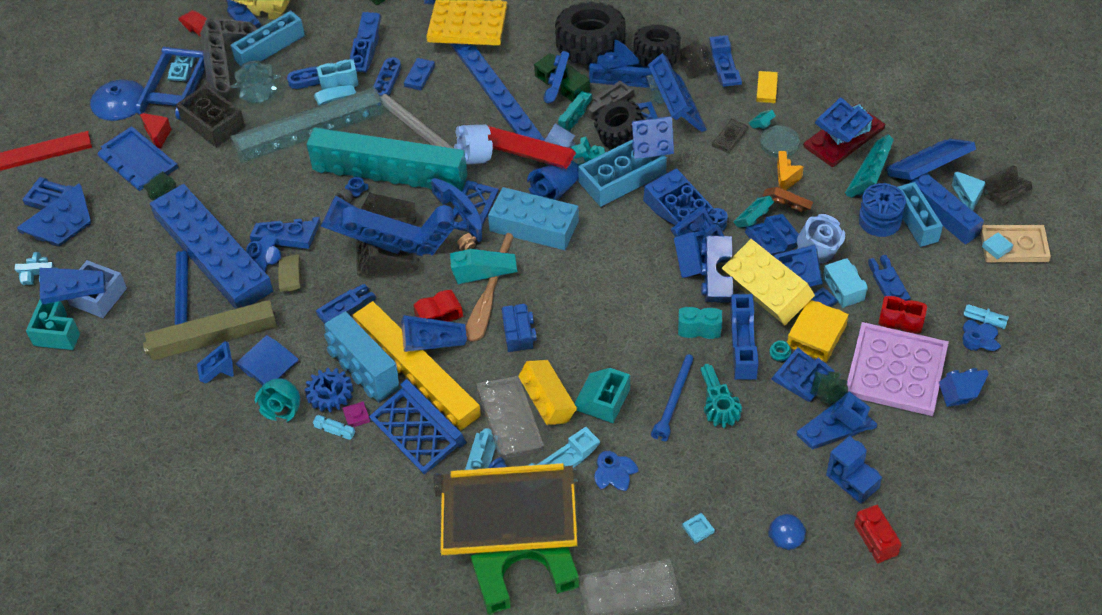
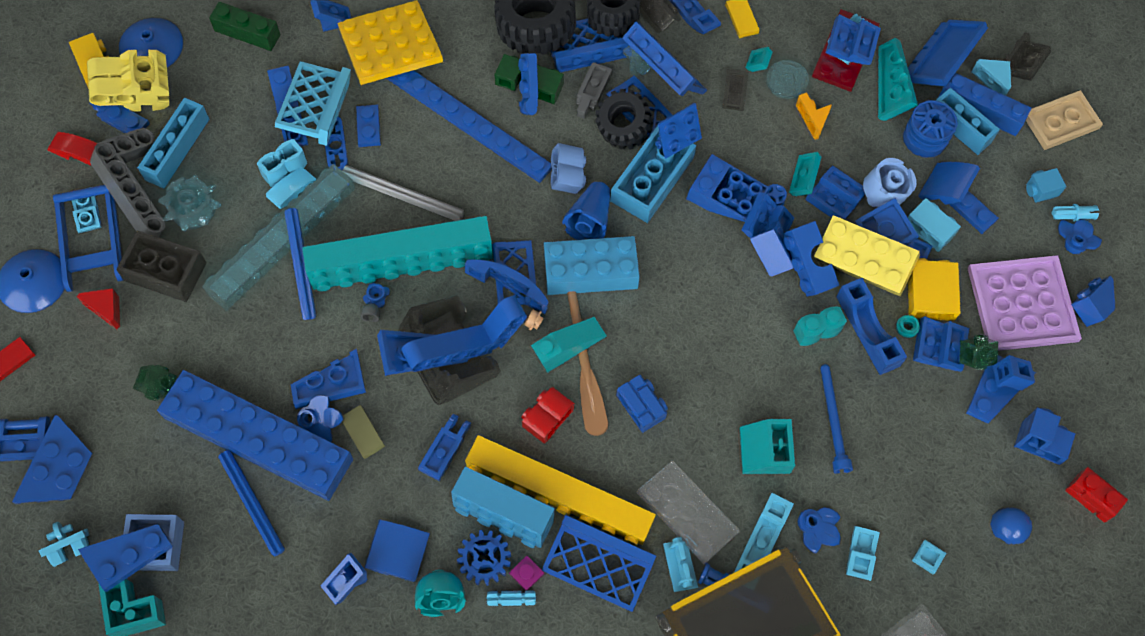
camera: 30 degrees left, 15 degrees up
blue hinge [97,126,178,191] -> none
olive brick [143,300,277,361] -> none
blue plate [287,67,320,89] -> none
blue wing [401,315,467,352] -> none
light blue brick [454,124,492,165] -> none
red tile [488,126,576,169] -> none
yellow brick [518,360,577,425] -> none
teal hinge [558,91,593,132] -> none
teal hips [571,137,606,166] -> none
blue slope [597,40,639,69] -> none
teal gear [700,364,742,429] -> none
dark orange wing [762,187,813,212] -> none
red brick [878,296,927,334] -> none
medium azure tile [982,233,1013,260] -> none
none -> medium azure fence [275,61,351,146]
none -> blue axle [284,208,316,320]
none -> medium azure slope [846,526,880,581]
none -> blue slope [918,162,980,205]
none -> dark azure brick [1026,168,1067,203]

